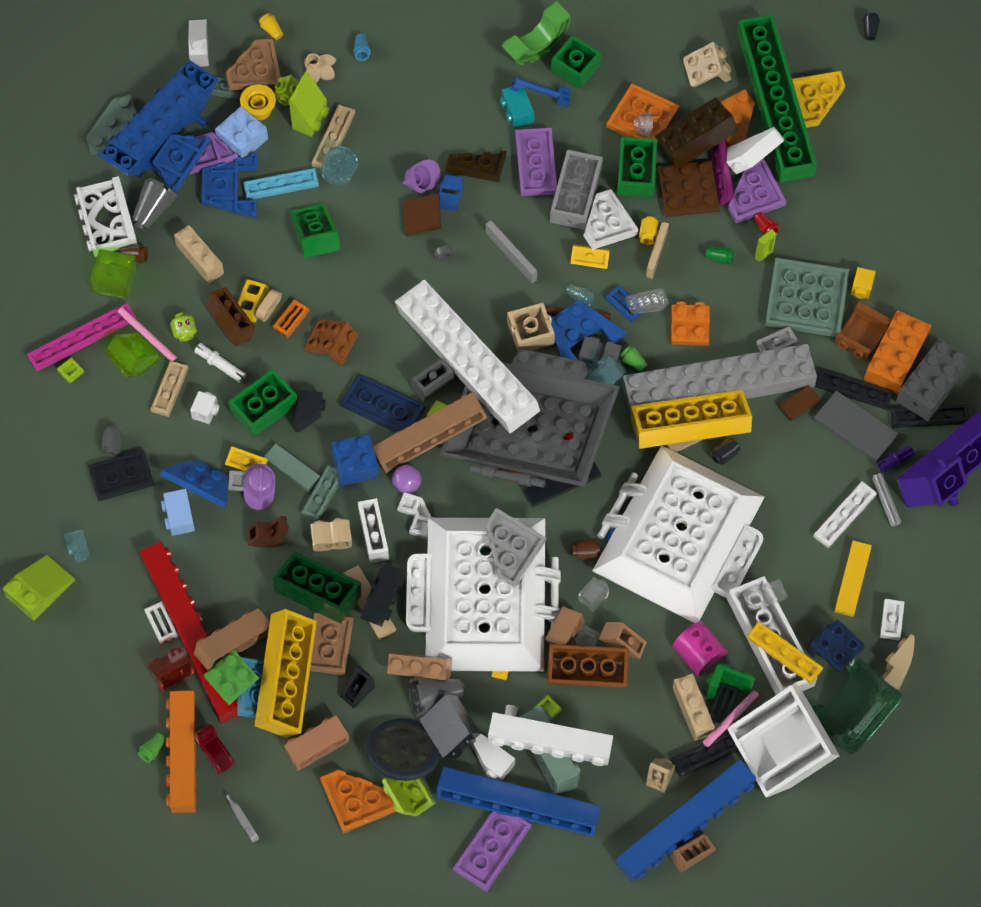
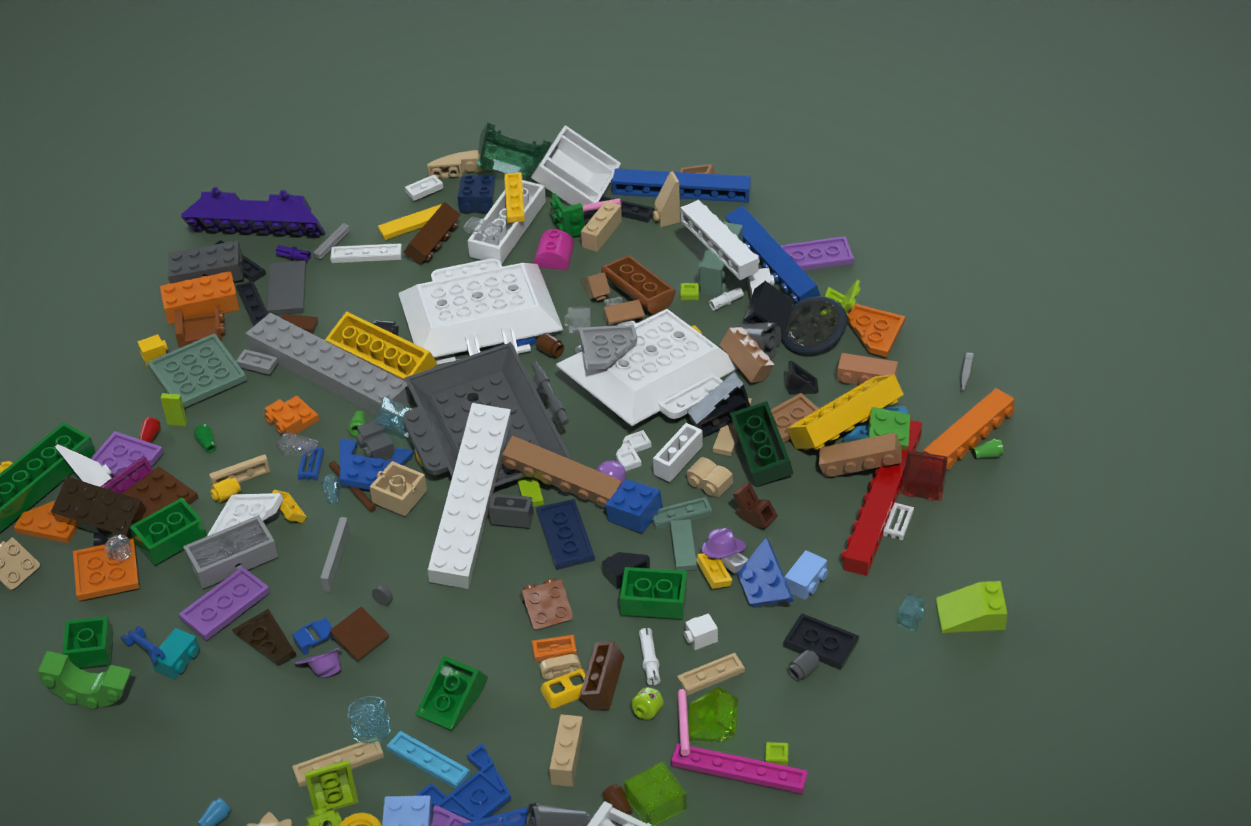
camera: 130 degrees left, 20 degrees down
dark red animal [194,724,235,775] -> none
none -> reddish brown brick [403,202,461,265]

